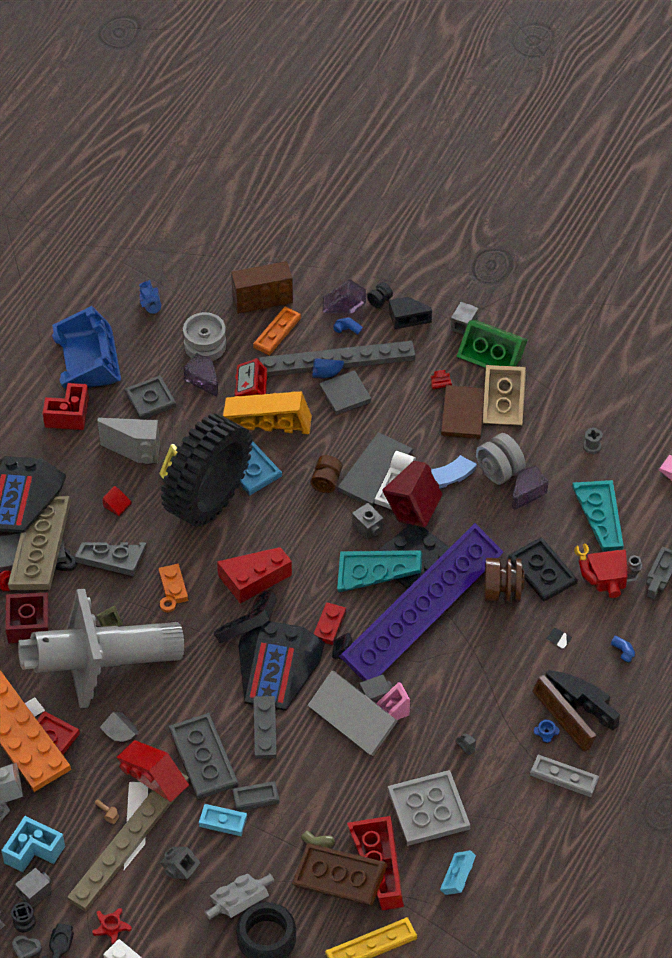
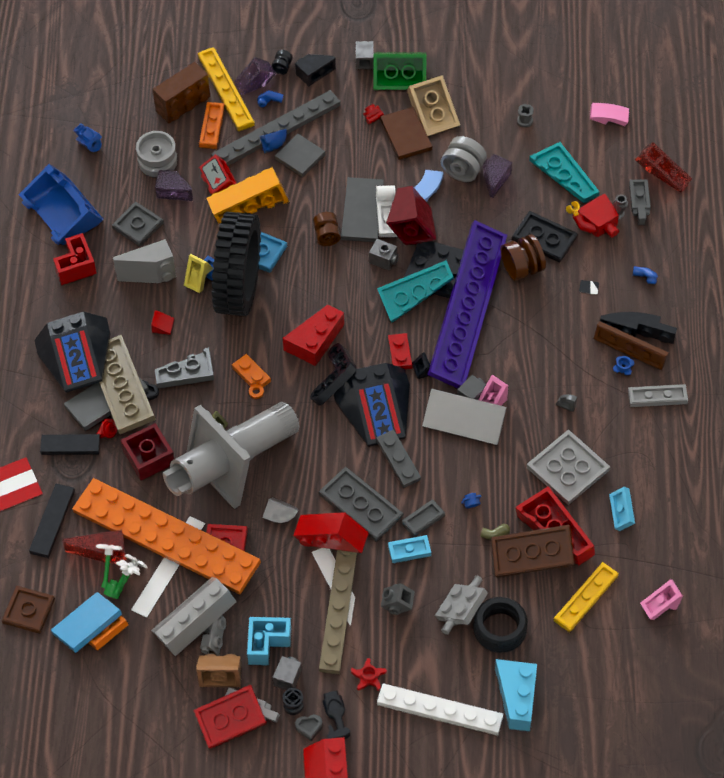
camera: 25 degrees left, 5 degrees up
medium nougat hand [95,799,119,824] -> none
none -> yellow tile [198,47,255,132]
none -> blue plate [461,493,482,508]

